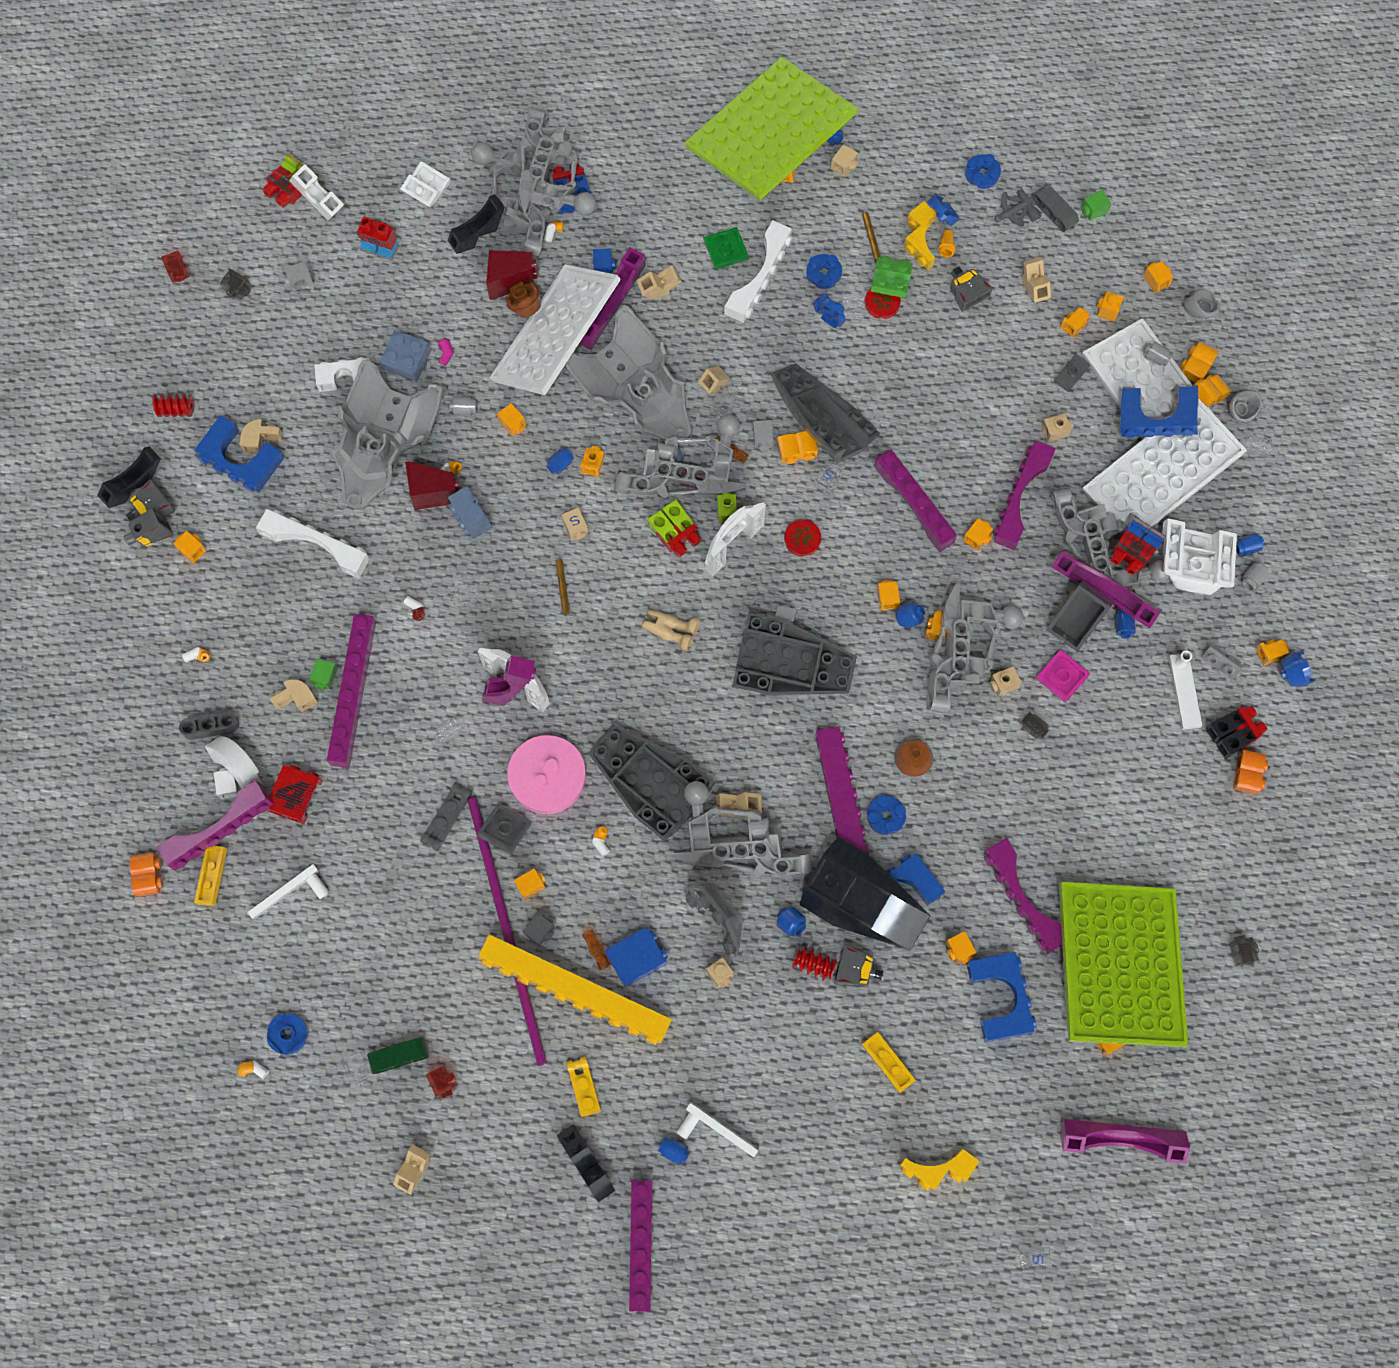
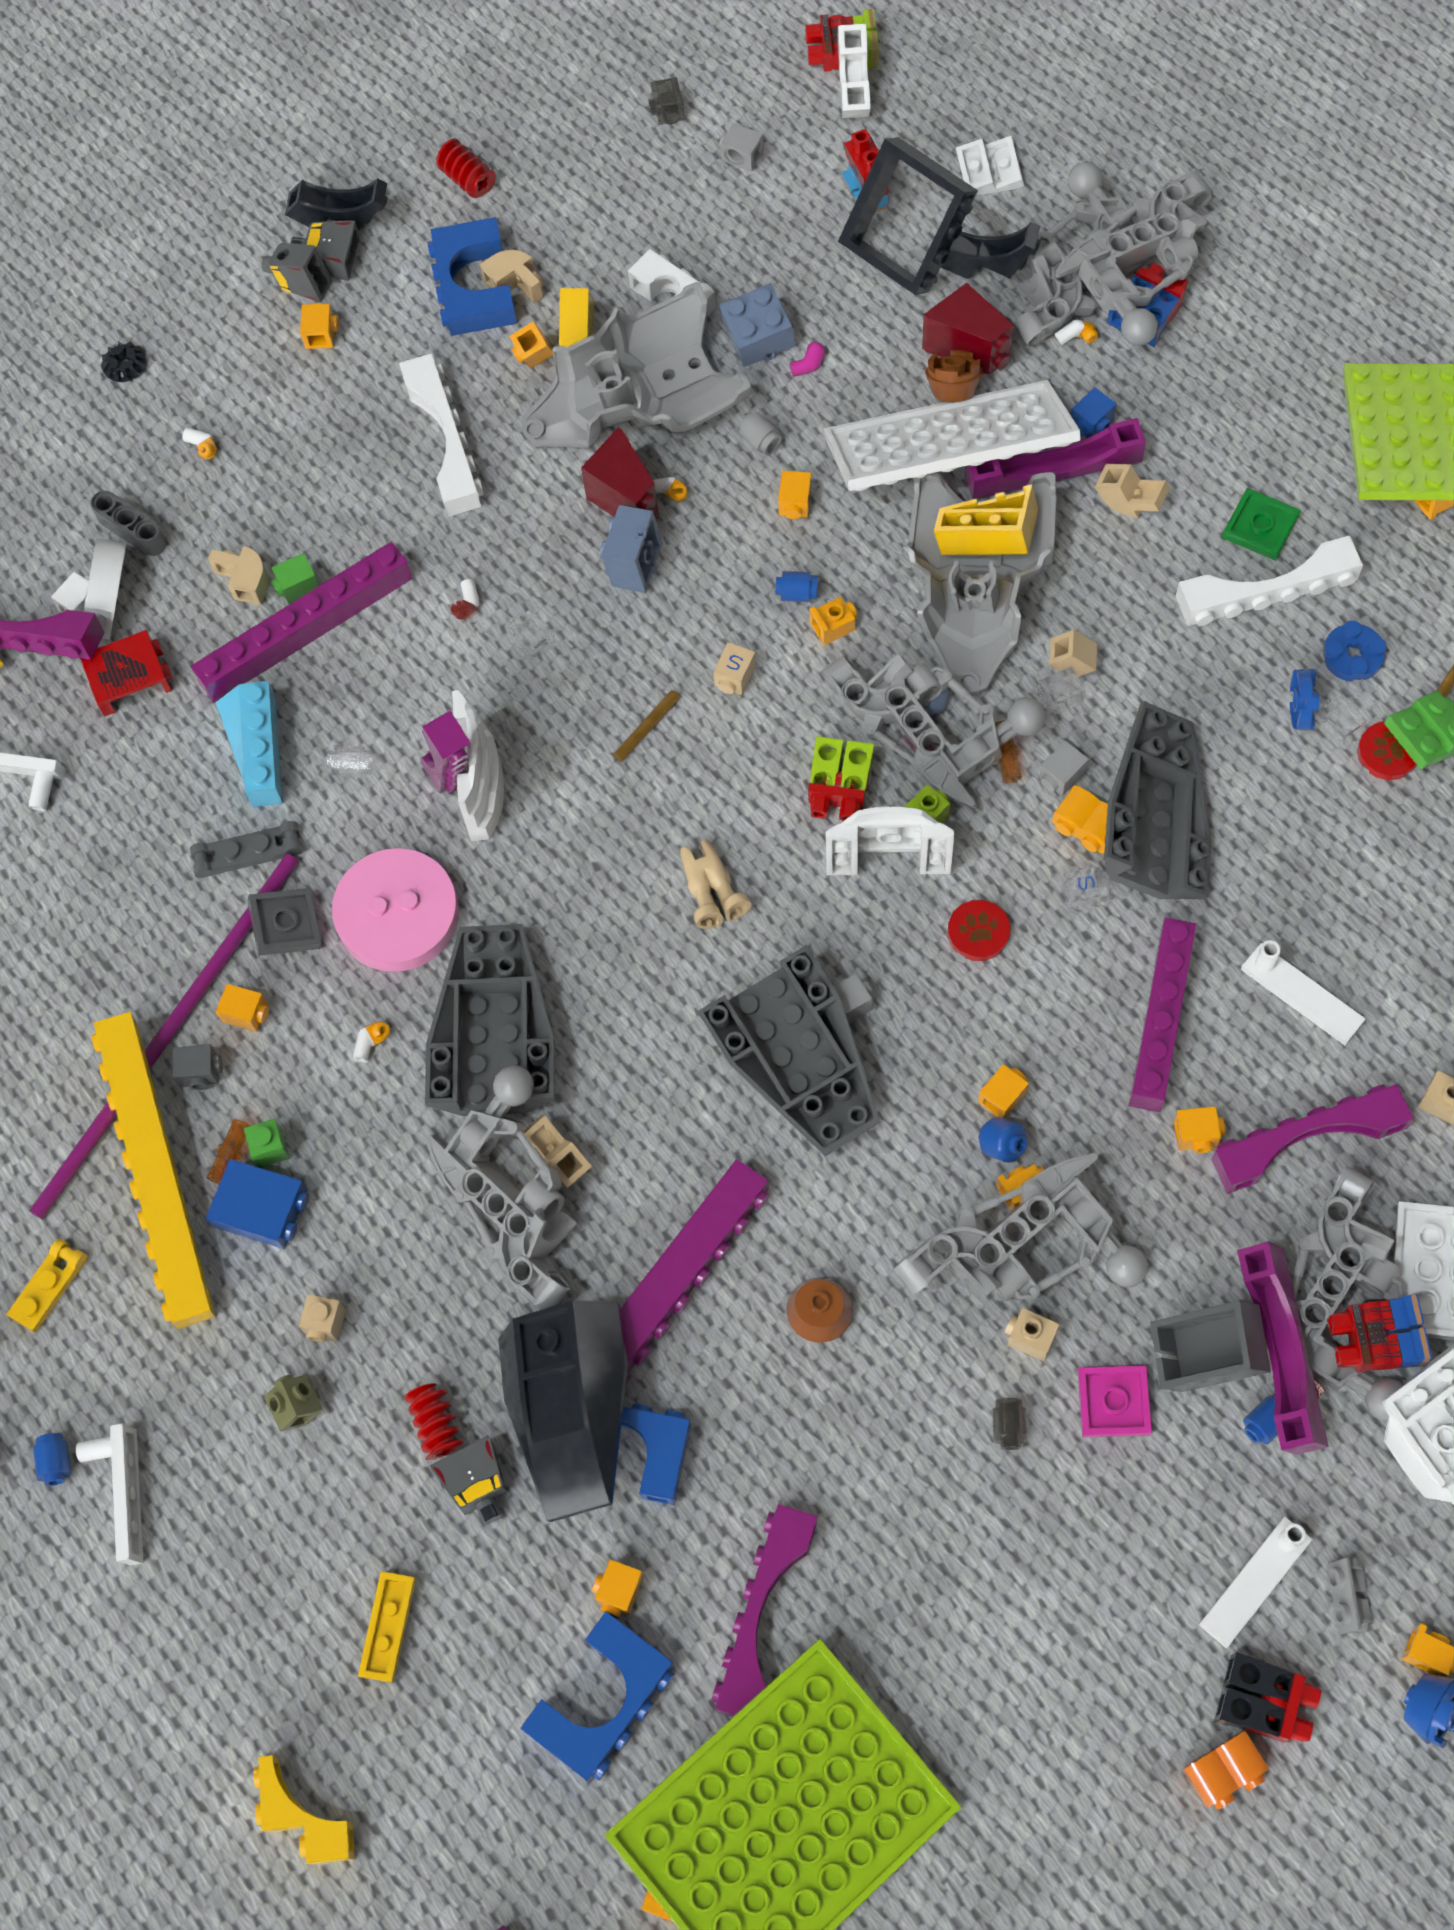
camera: 55 degrees right, 5 degrees down
clear red brick [161,251,190,283] -> none
dark grey wedge [685,883,743,957] -> none
blue head [777,907,806,936] -> none
blue plate [867,795,906,835] -> none
none -> black gear [100,341,146,382]
none -> medium azure wedge [216,681,283,807]
none -> bright green brick [244,1118,290,1168]
none -> olive brick [264,1374,323,1432]
none -> light orange brick [509,321,553,368]
none -> yellow slope [559,288,595,347]
none -> black window [838,137,978,295]
none -> yellow wedge [934,484,1039,555]
none -> white piece [1241,940,1366,1046]

